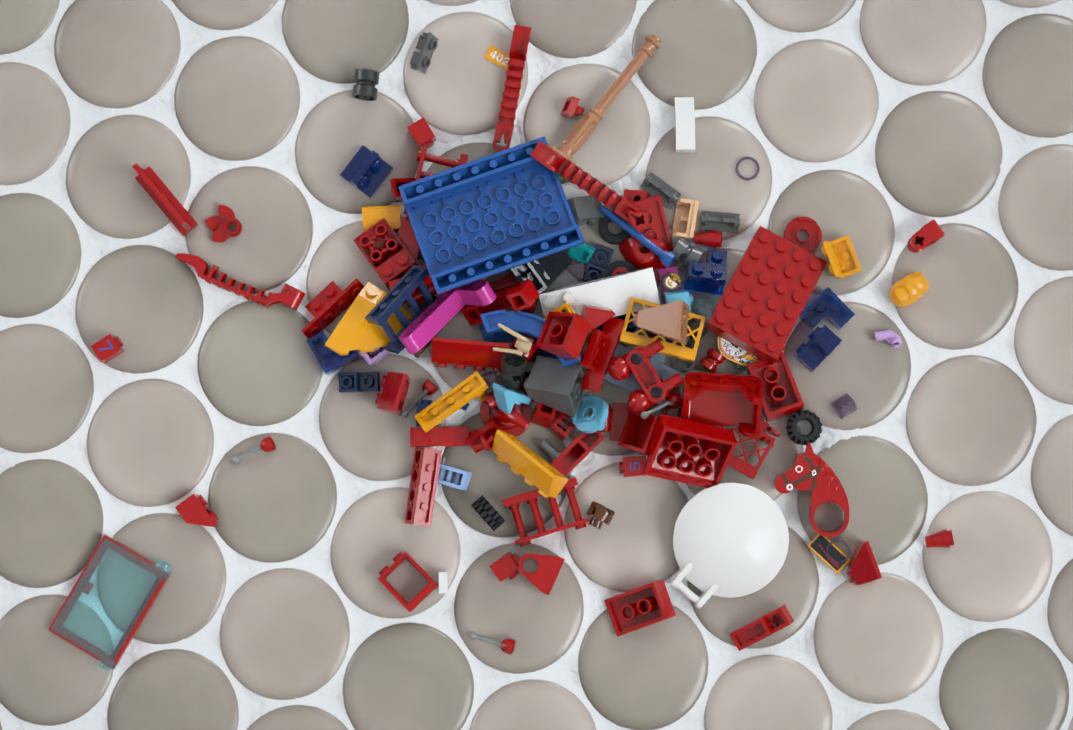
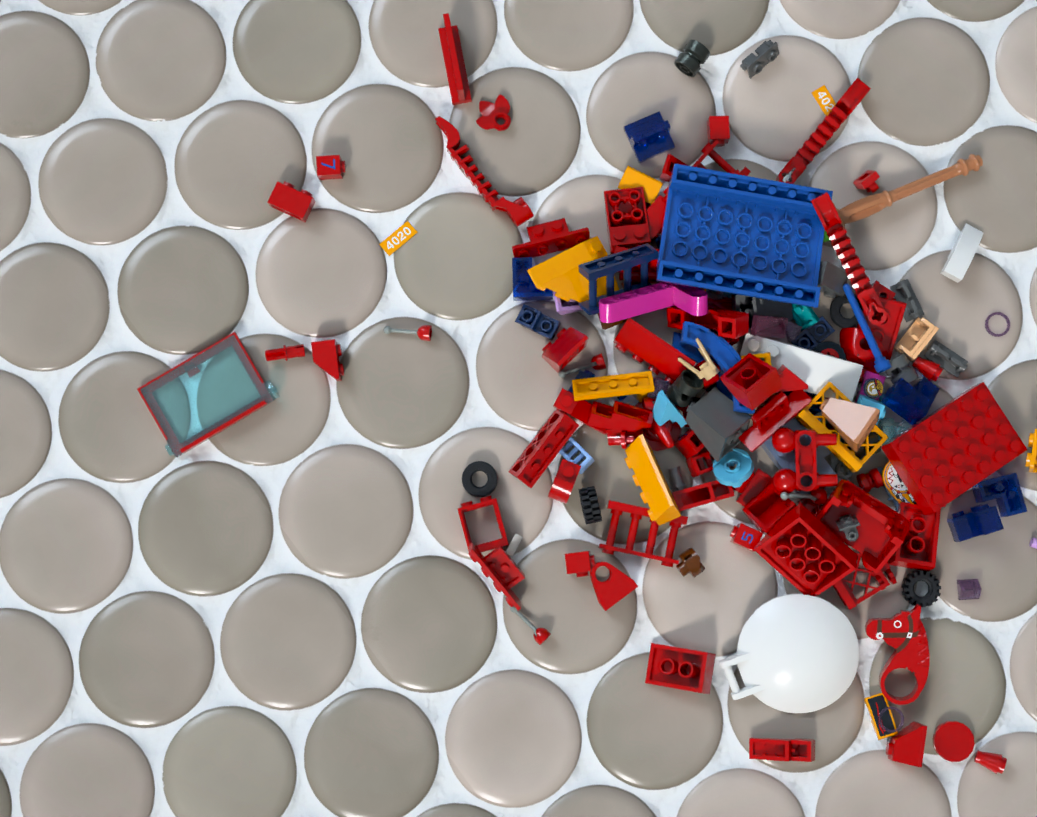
camera: 25 degrees right, 0 degrees up
red tile [783,217,822,253] -> none
none -> red axle [265,344,305,361]
none -> red piece [267,181,315,223]
none -> light orange sticker [379,221,418,256]
none -> black tyre [462,461,498,497]
none -> red bracket [468,542,525,611]
none -> red brick [548,459,581,504]
none -> red slope [587,401,653,430]
none -> clear pink tile [750,315,788,338]
none -> dark grey hinge [836,514,860,541]
none -> red tile [932,721,975,762]

